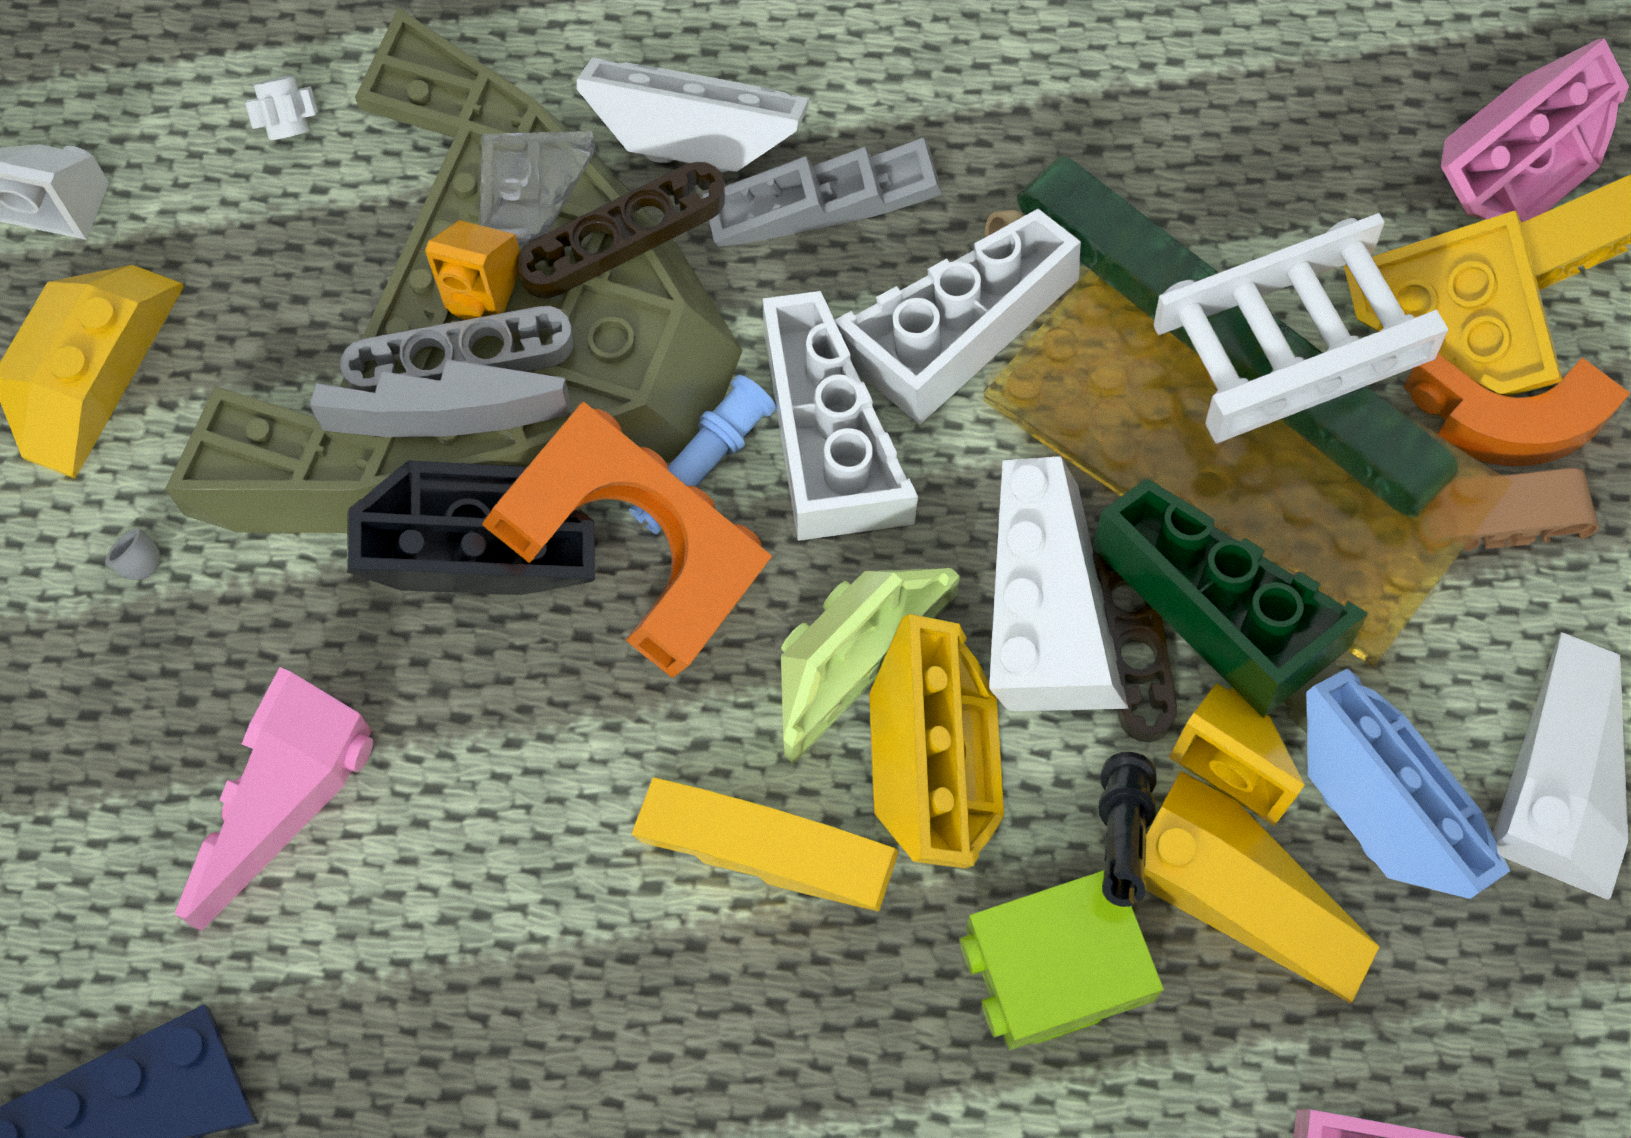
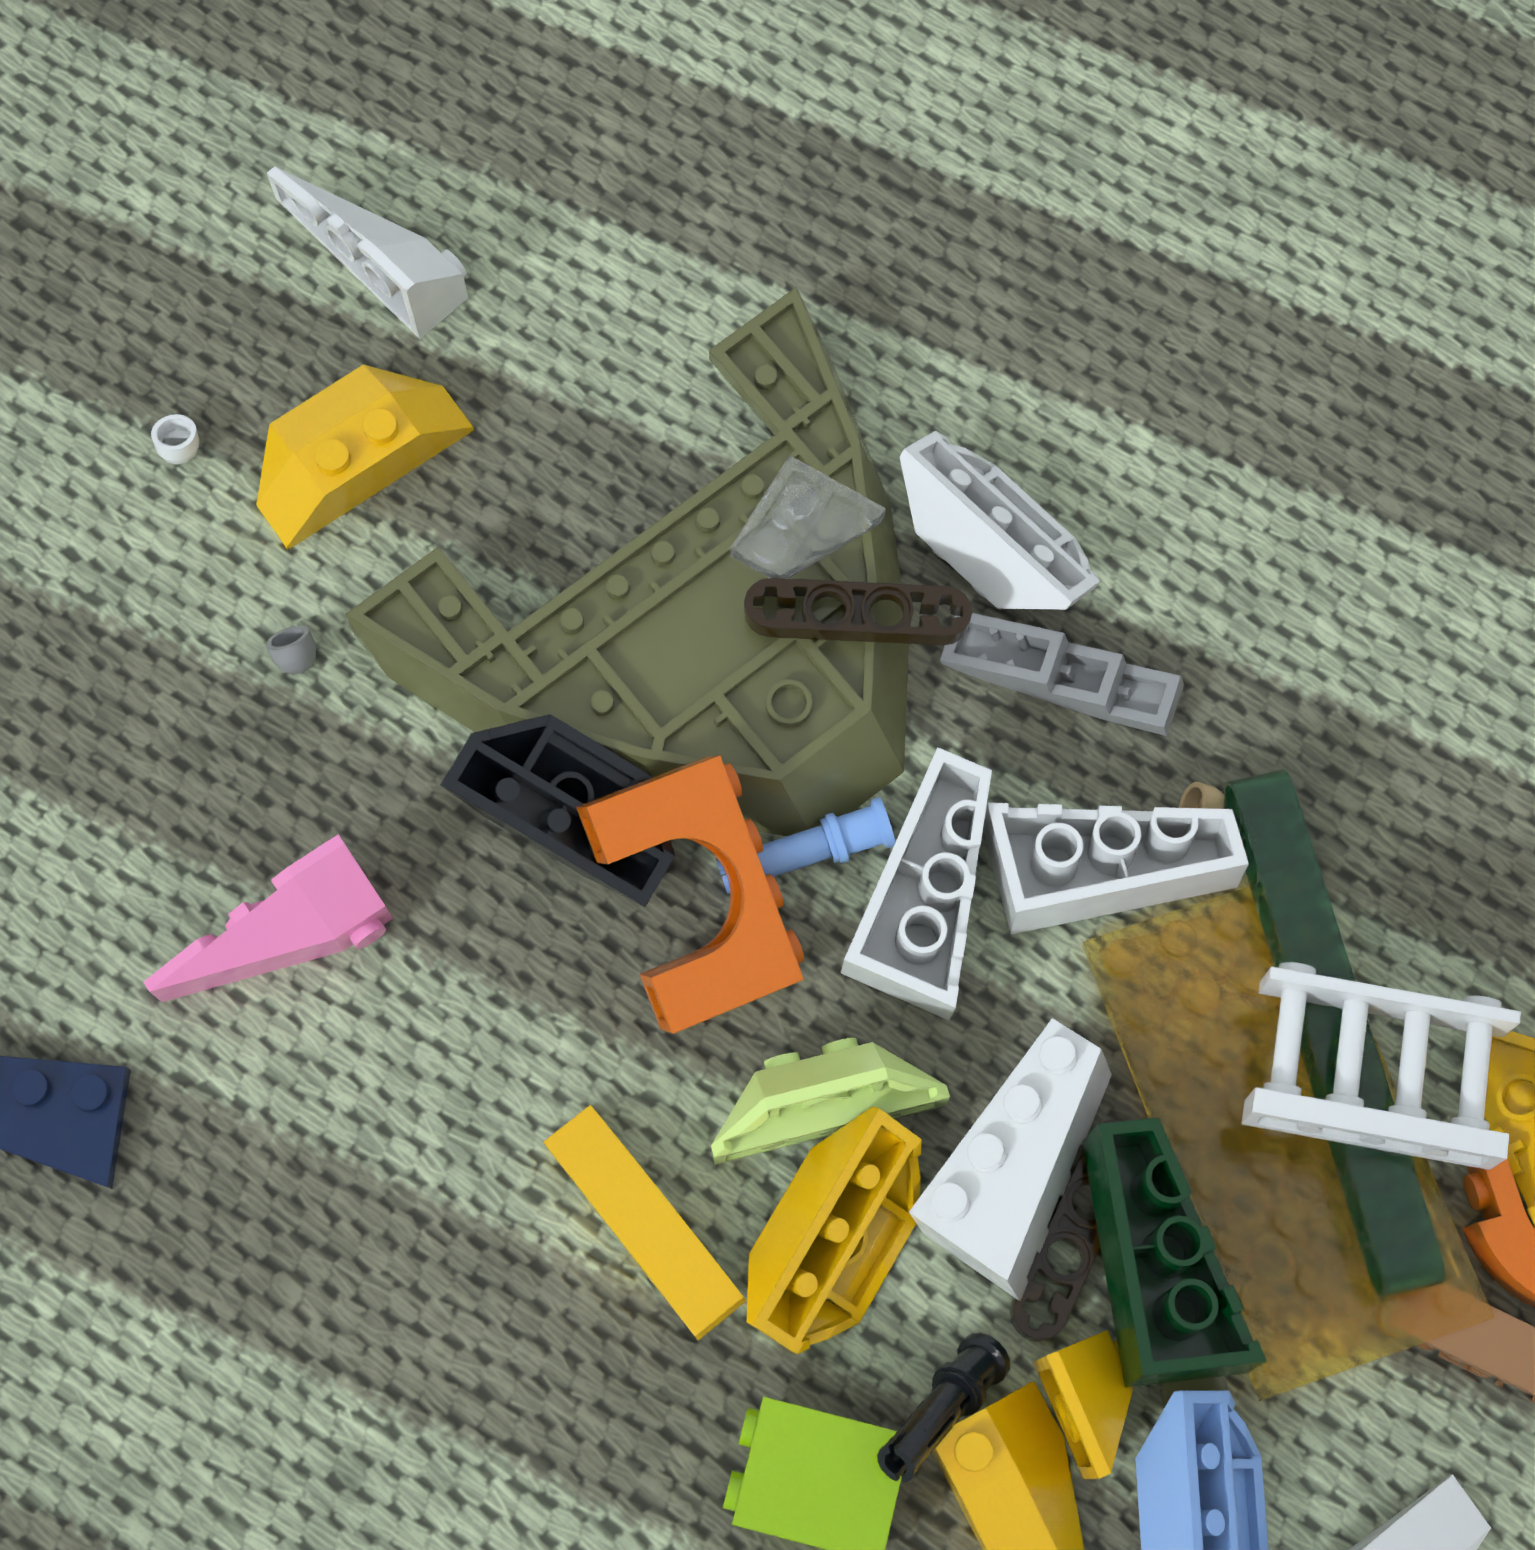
camera: 30 degrees right, 5 degrees up
white gear [245,75,318,140] -> none
light grey slope [310,359,572,437] -> none
light grey beam [340,306,574,393] -> none
light orange slope [425,220,520,320] -> none

